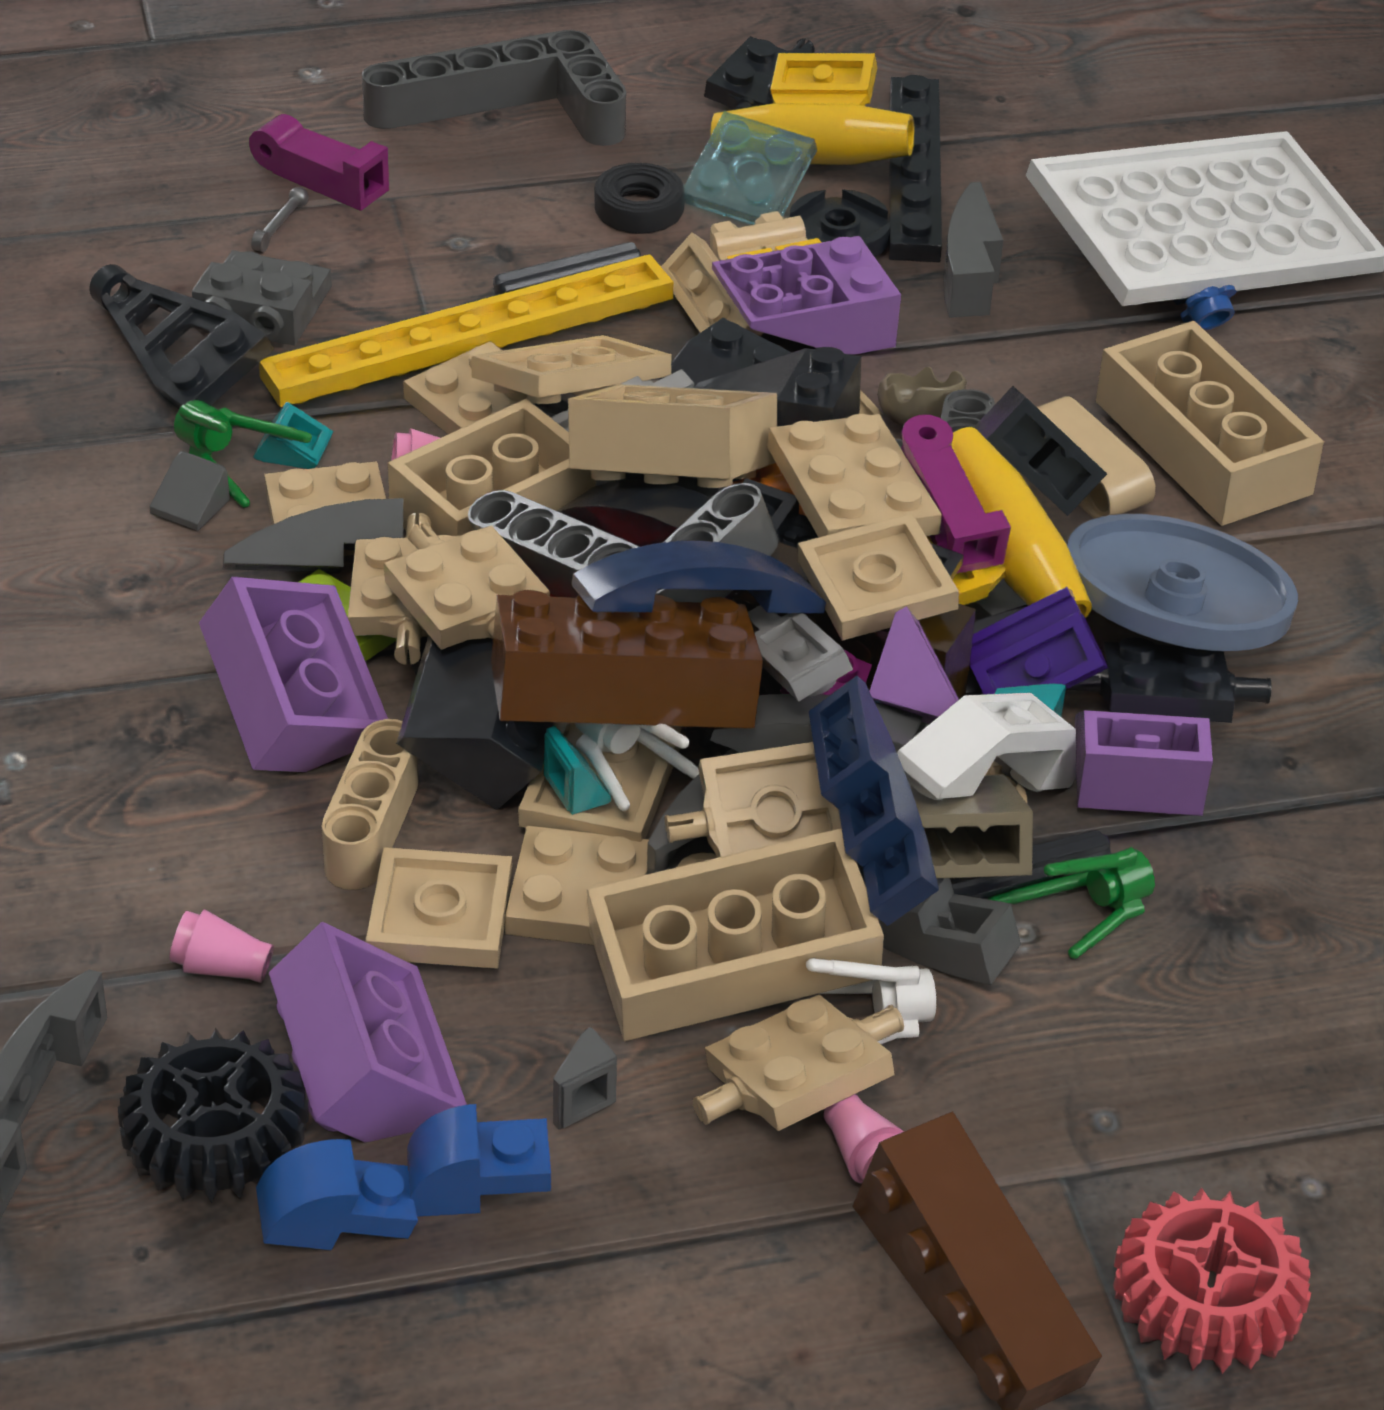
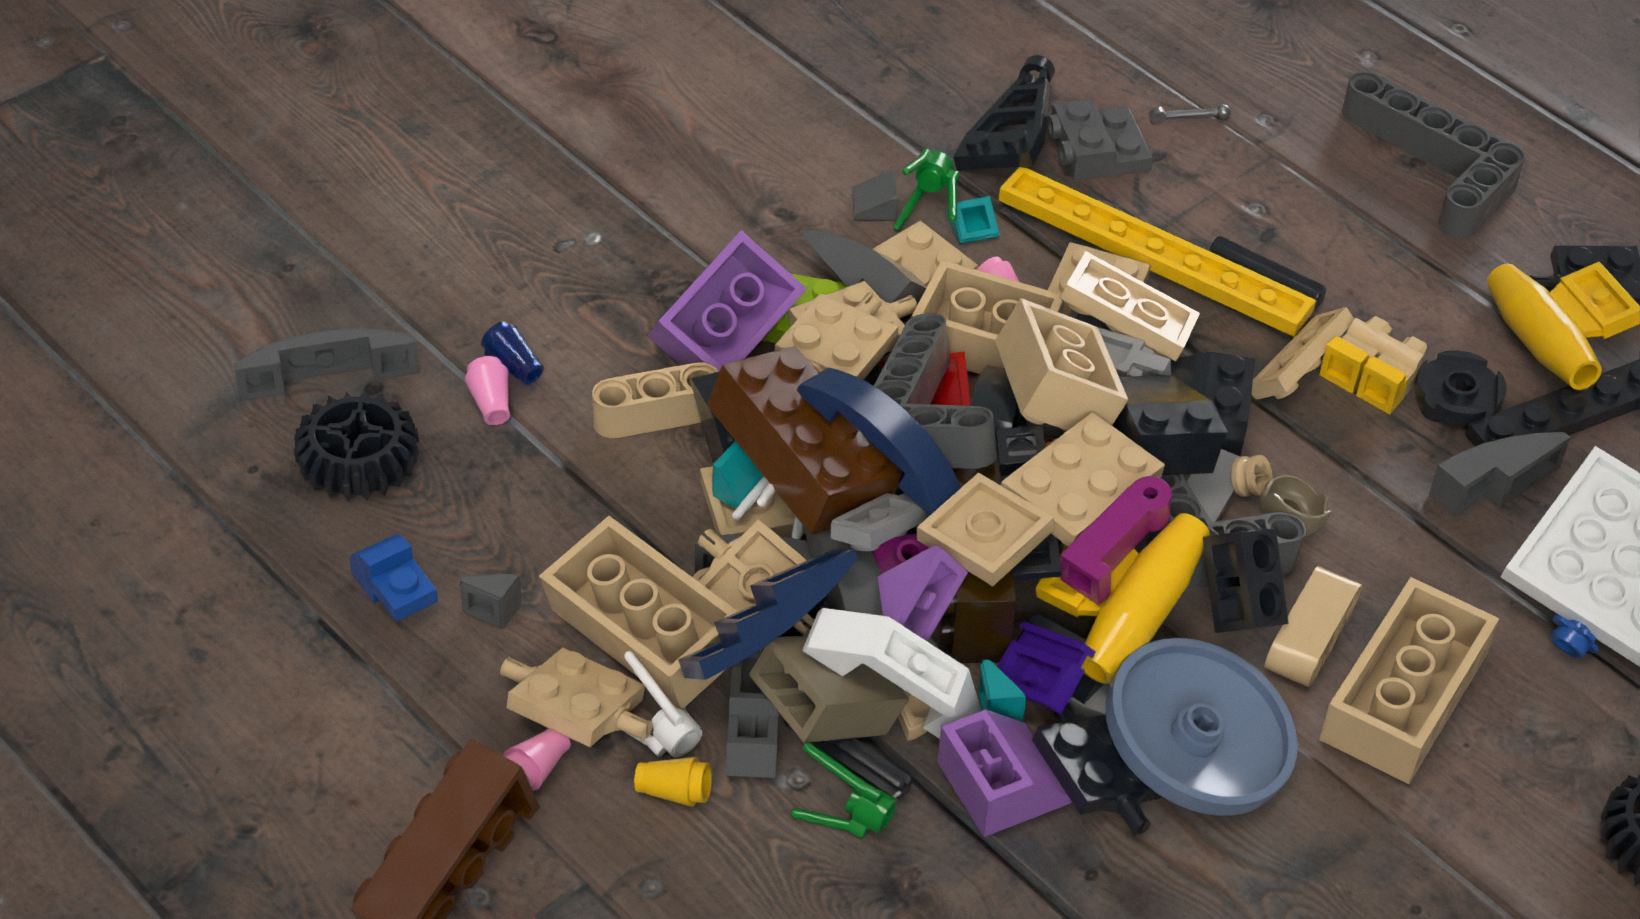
camera: 60 degrees right, 5 degrees up
magenta leg [249,114,389,211] -> none
blue brick [256,1139,418,1250] -> none
medium lavender slope [269,922,467,1143] -> none
tan plate [366,847,512,969] -> none
tan plate [505,825,649,945] -> none
black tyre [594,163,685,233] -> none
clear light blue plate [684,111,817,225] -> none
medium lavender slope [712,236,901,355] -> none
none -> clear blue cone [481,321,544,385]
none -> yellow cone [634,757,712,807]

